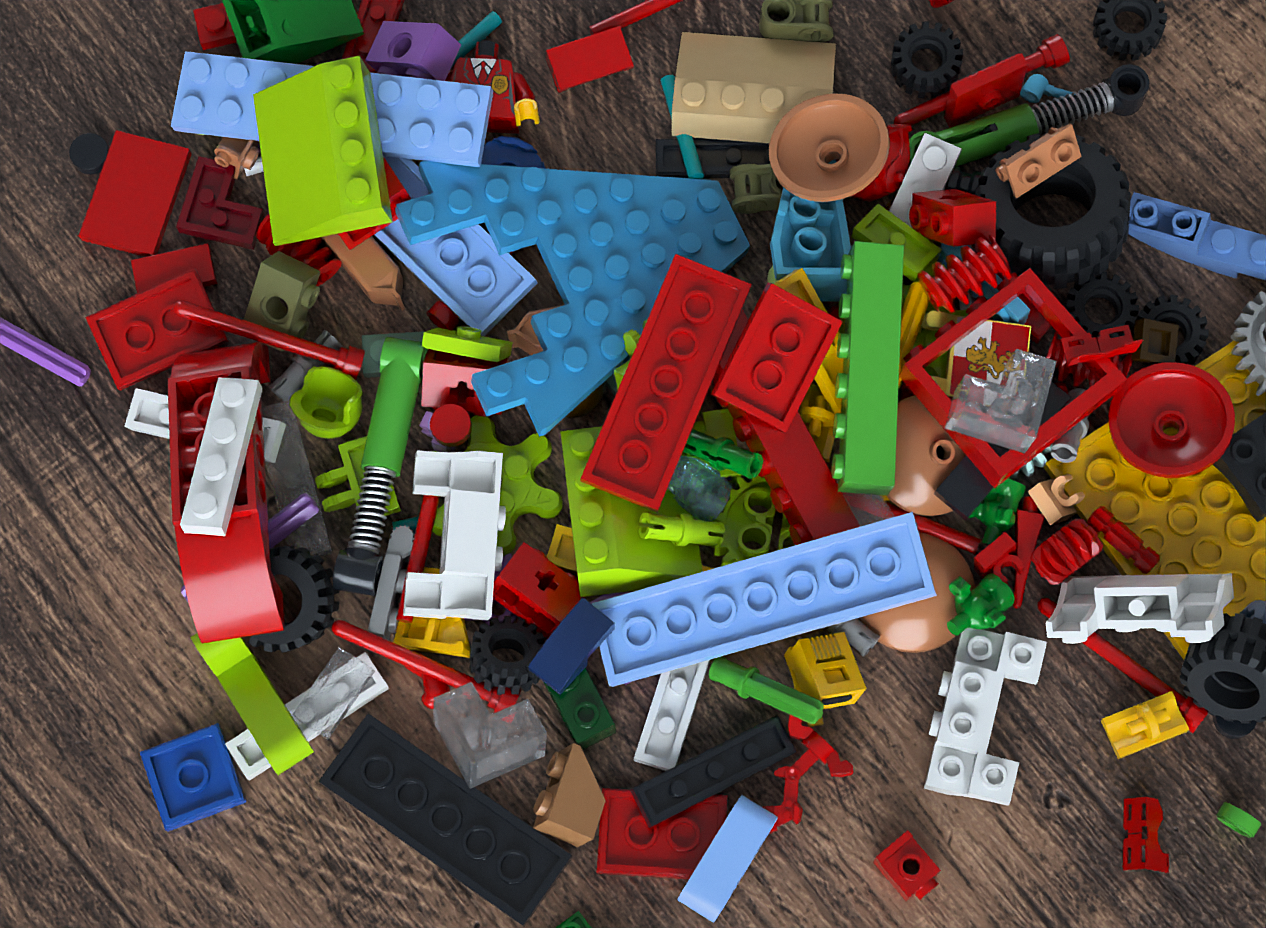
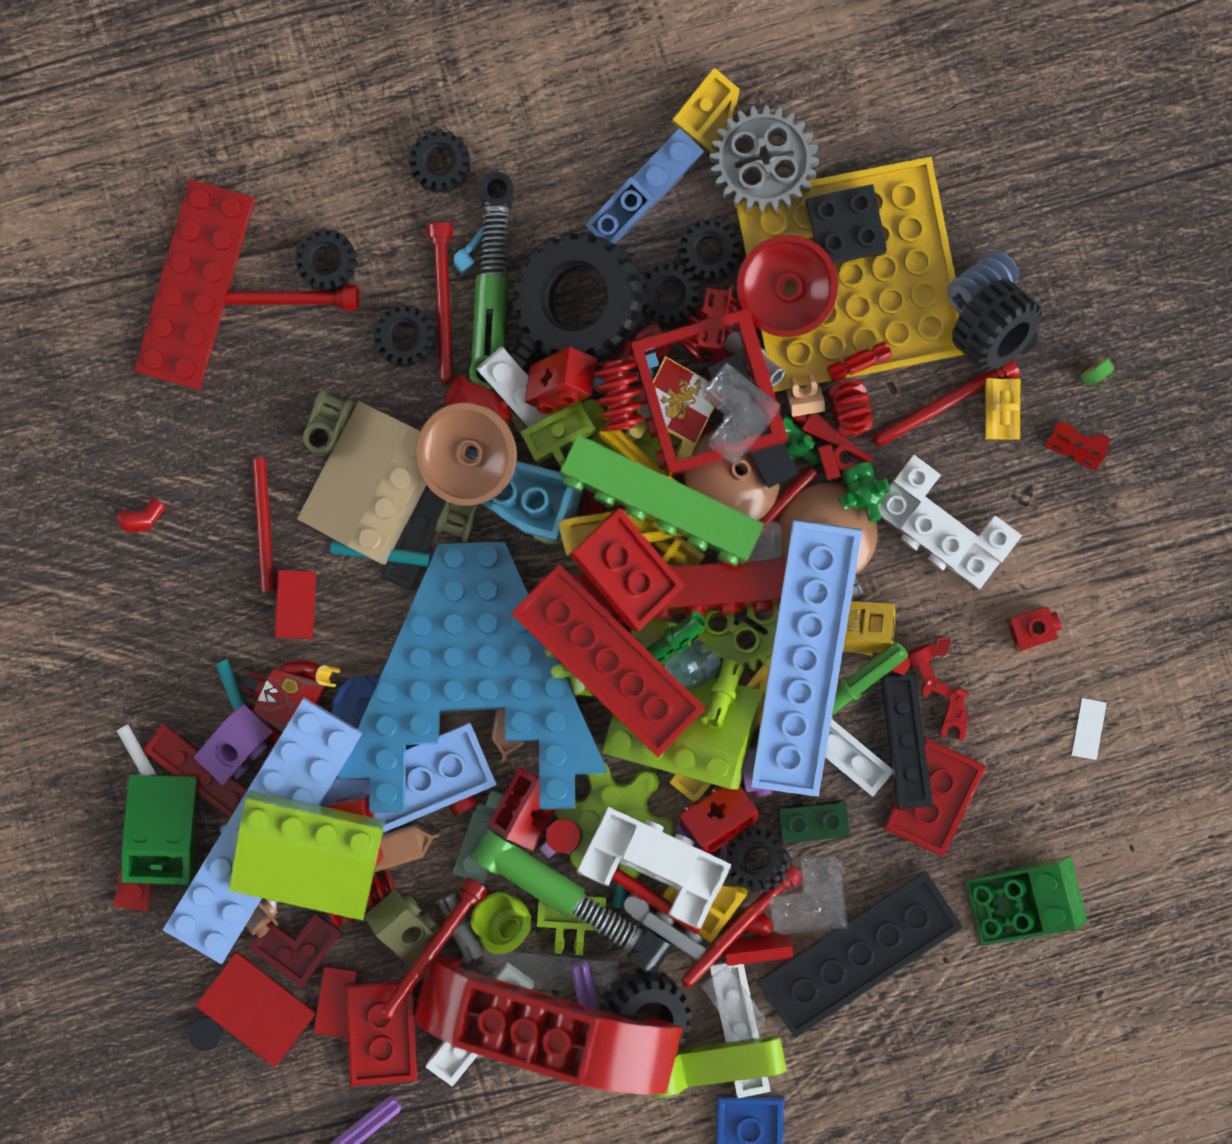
camera: 70 degrees left, 15 degrees up
white plate [180,377,262,536] -> none
lime plate [422,327,513,362] -> none
dark blue slope [528,597,615,695] -> none
medium nougat slope [533,743,606,847] -> none
light blue beam [678,795,778,923] -> none
red plate [944,53,1028,128] -> none
nougat hinge [995,123,1082,198] -> none
white bracket [1046,573,1234,643] -> none
dark brown plate [1131,319,1179,365] -> none
none -> red tile [725,932,794,966]

